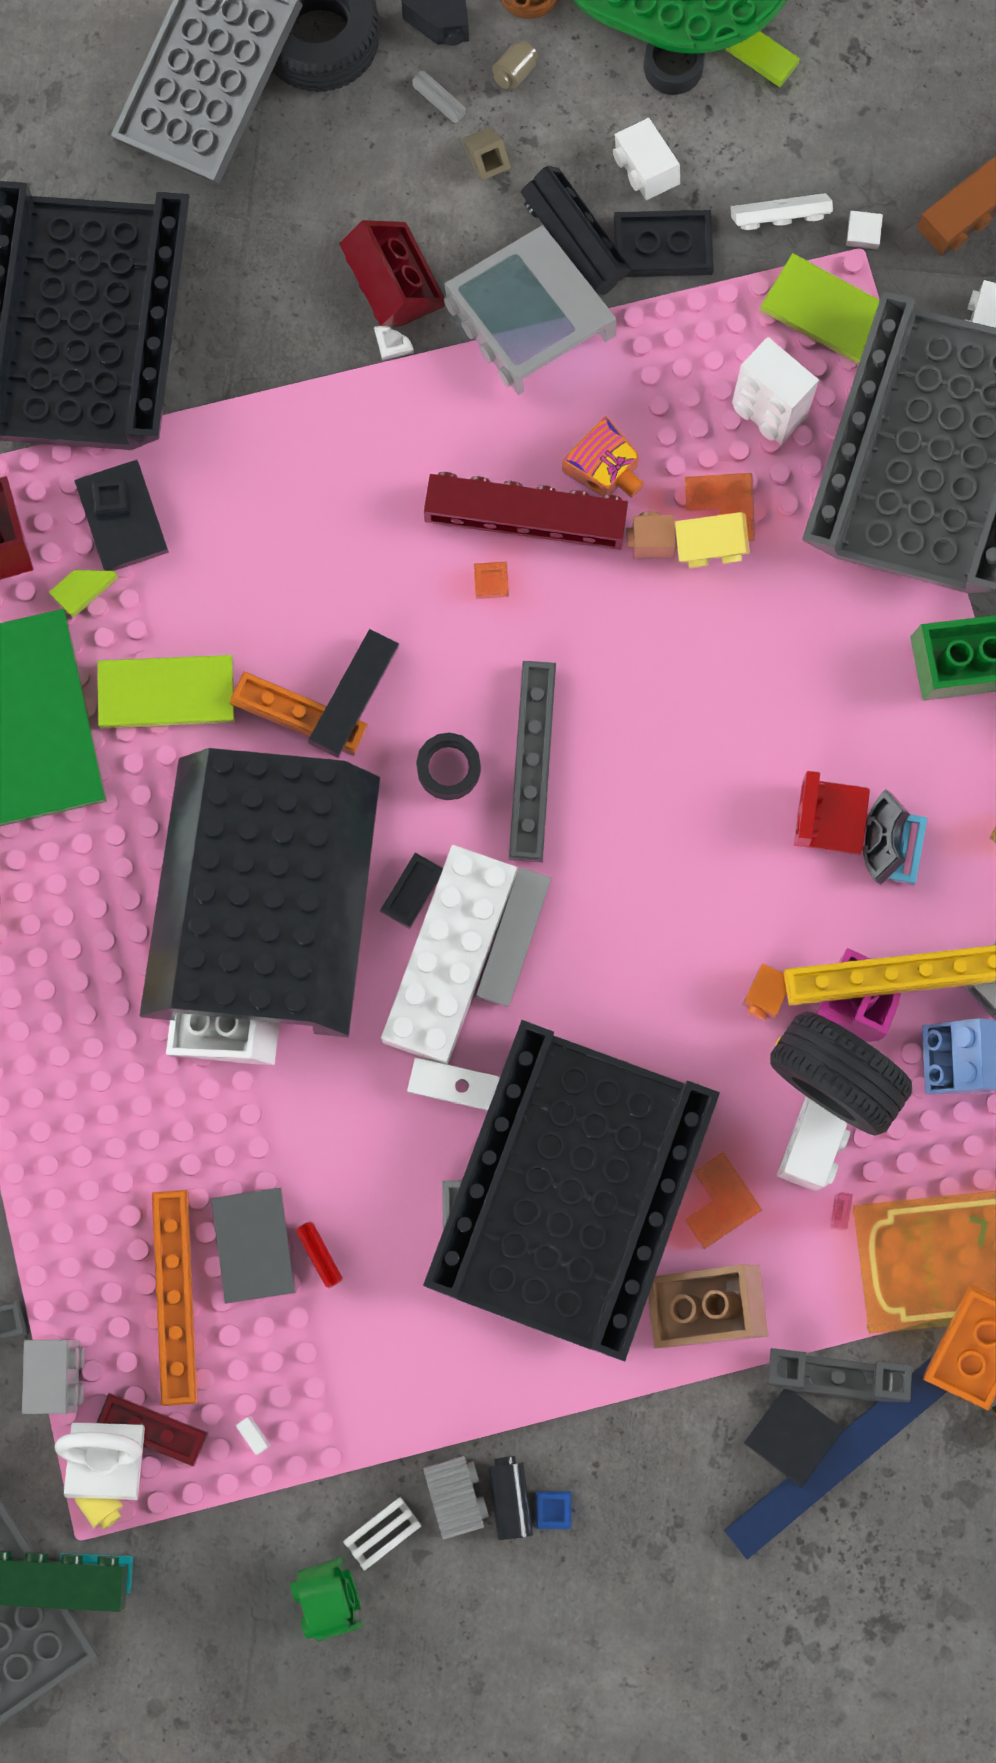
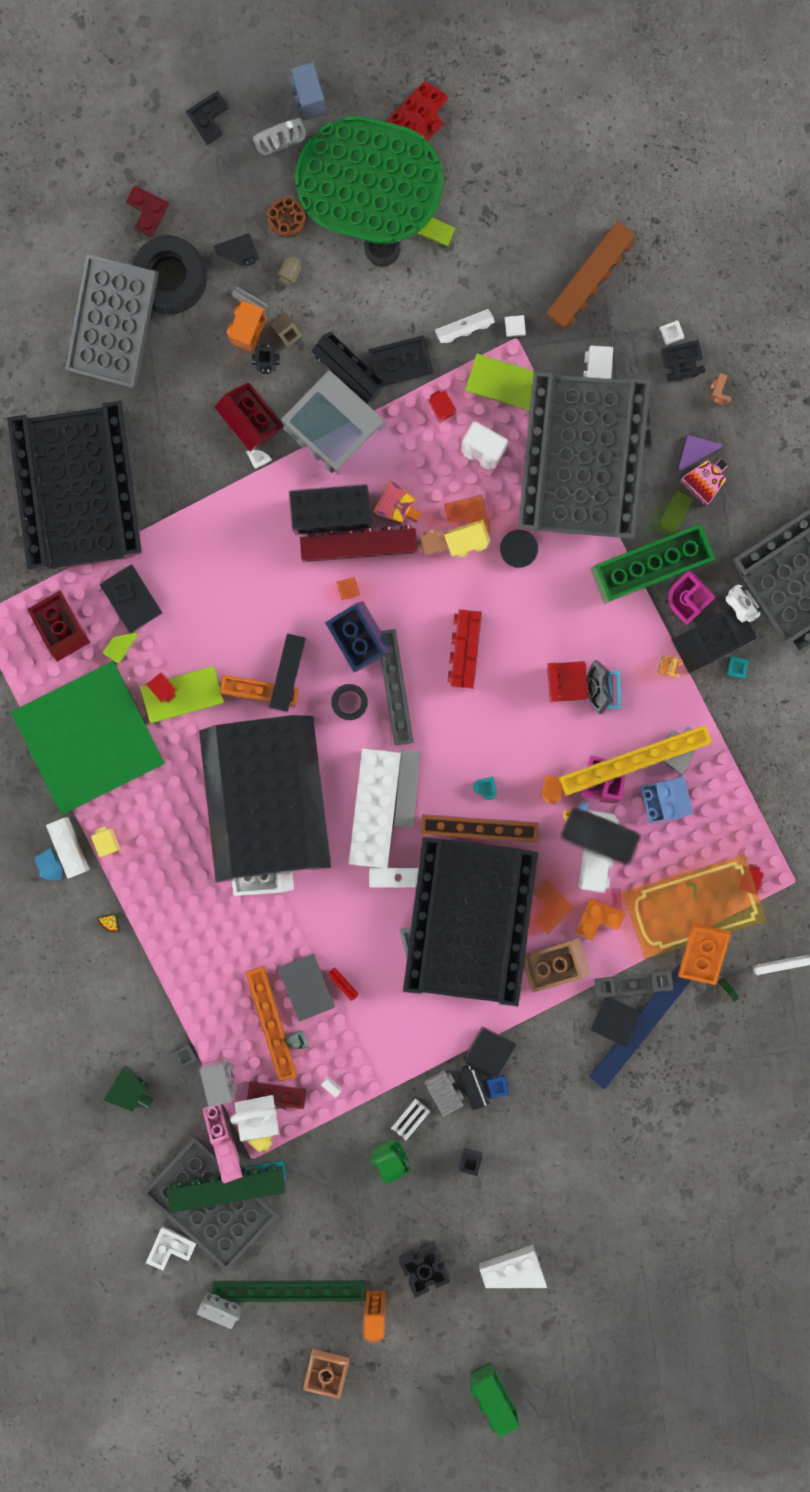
camera: 15 degrees left, 10 degrees up
black tile [380,852,443,929] -> none
white brick [613,118,680,200] -> none
none -> red brick [146,672,178,703]
none -> bright pink slope [202,1105,242,1184]
none -> orange brick [226,300,267,353]
none -> black brick [252,345,280,374]
none -> tile [283,1030,309,1049]
none -> black brick [289,484,372,535]
none -> dark blue brick [325,601,392,673]
none -> dark orange brick [421,814,539,842]
none -> red brick [428,390,457,423]
none -> red brick [447,609,482,689]
none -> black brick [458,1148,482,1176]
none -> black tile [464,1026,516,1077]
none -> teal tile [473,776,497,800]
none -> black tile [500,530,538,568]
none -> orange plate [575,897,626,941]

